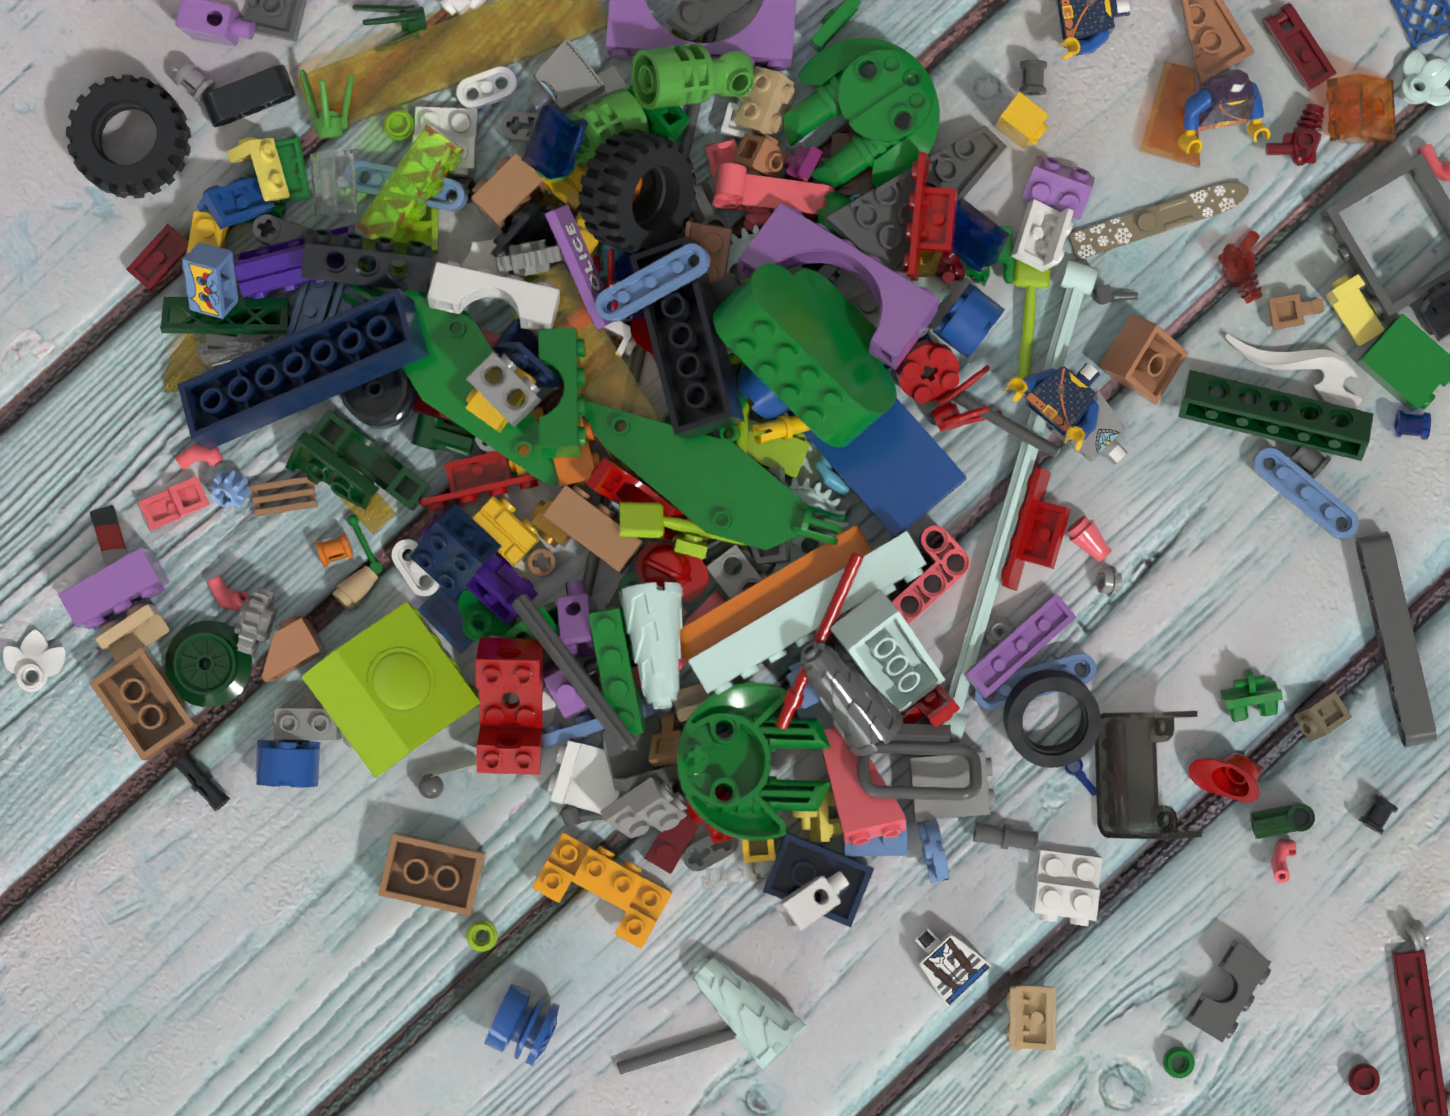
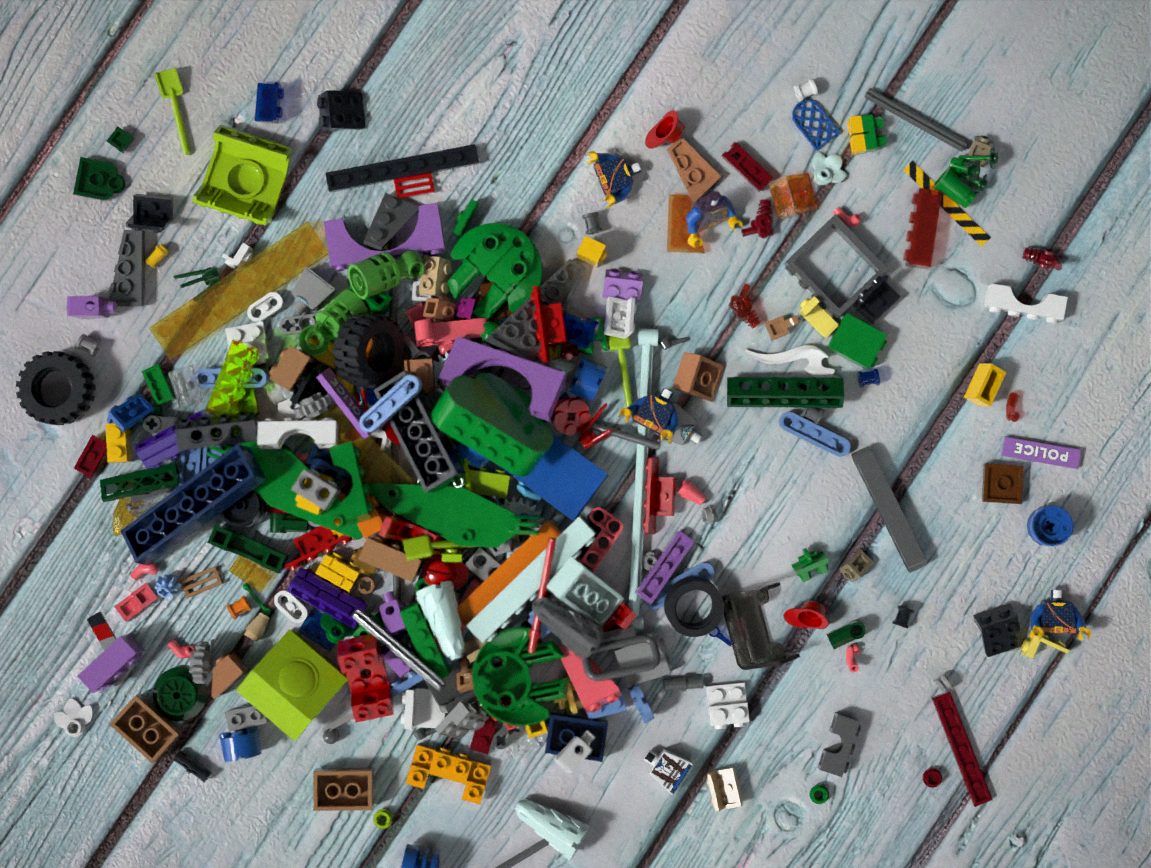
camera: 15 degrees left, 0 degrees up
tan bracket [95,603,170,663] -> none
medium blue brick [182,242,238,319] -> none
black beam [201,65,296,127] -> none
light yellow bracket [227,137,290,201] -> none
dark green wing [285,431,379,510] -> none
bright green plant [300,70,354,138] -> none
lime plate [383,110,415,141] -> none
dark blue bracket [410,504,502,598] -> none
clear blue bracket [522,104,588,180] -> none
yellow pin [753,414,810,444] -> none
dark tan piece [1069,183,1249,261] -> none

